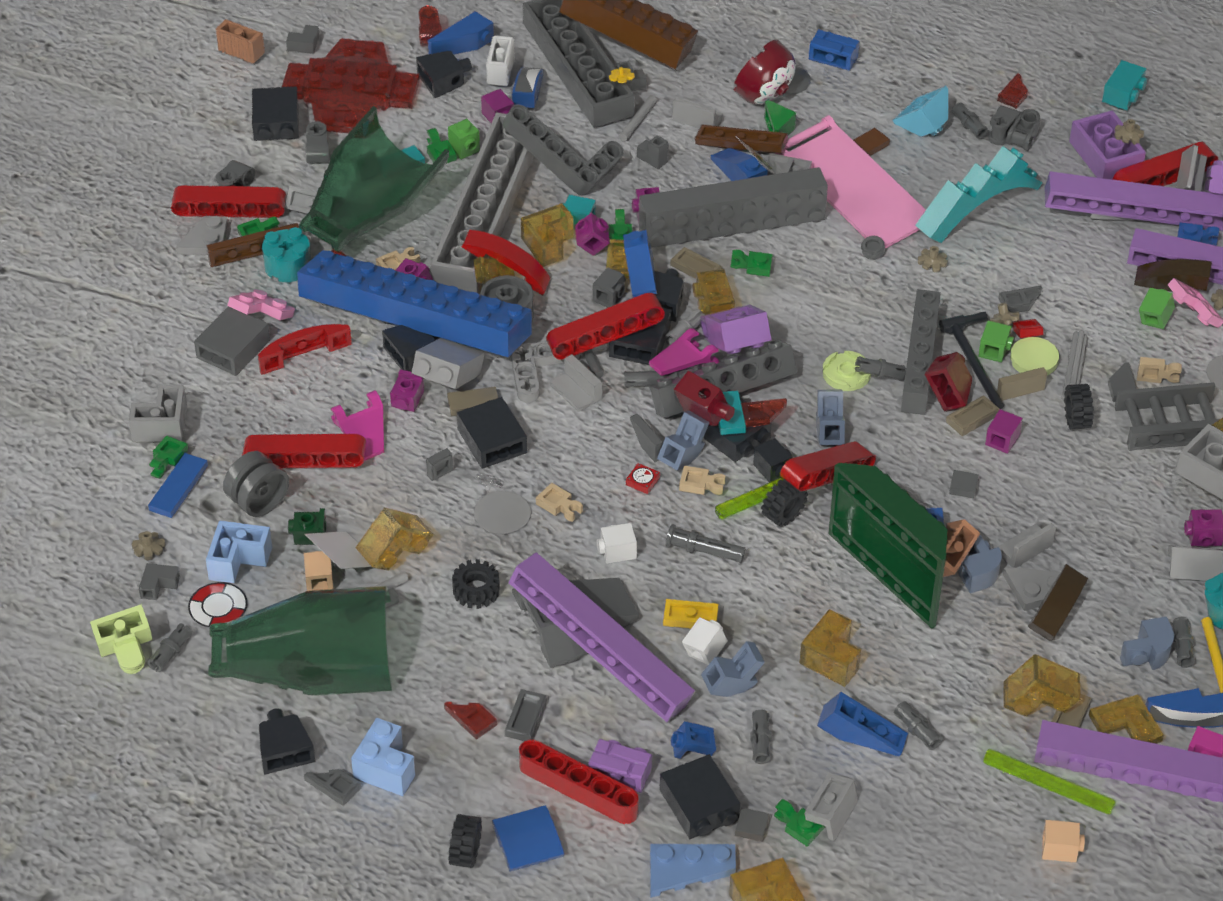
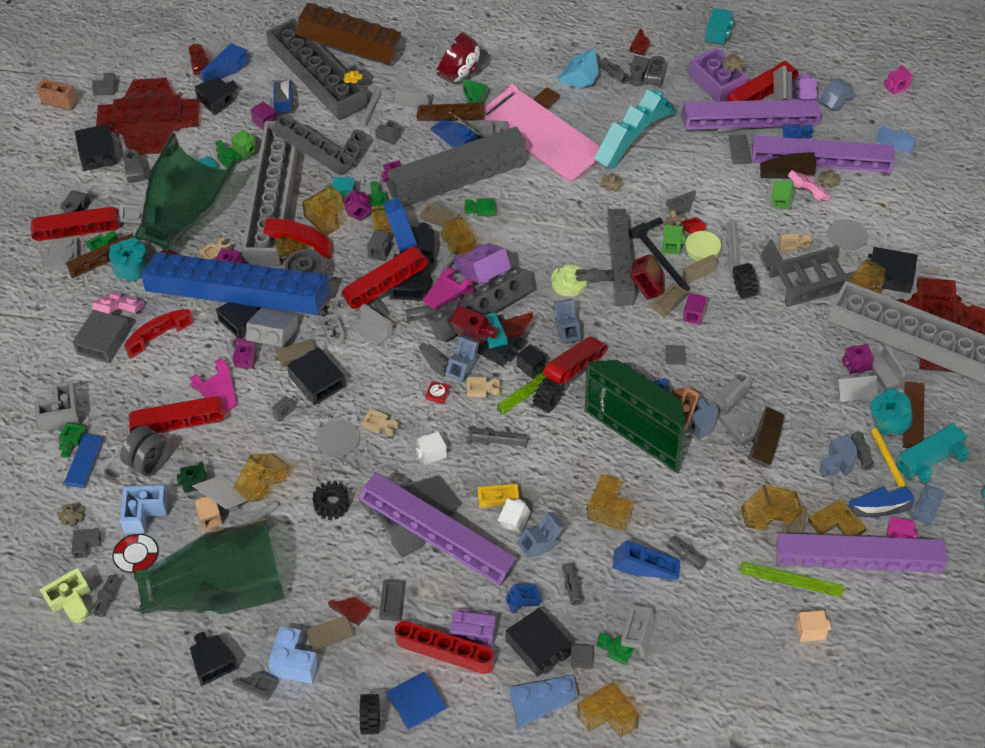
camera: 10 degrees left, 5 degrees up
white brick [486,36,515,86] -> none
blue brick [809,29,860,71] -> none
dark grey tile [861,236,885,259] -> none
none -> dark tan tile [306,615,353,651]
none -> dark grey tile [728,135,750,164]

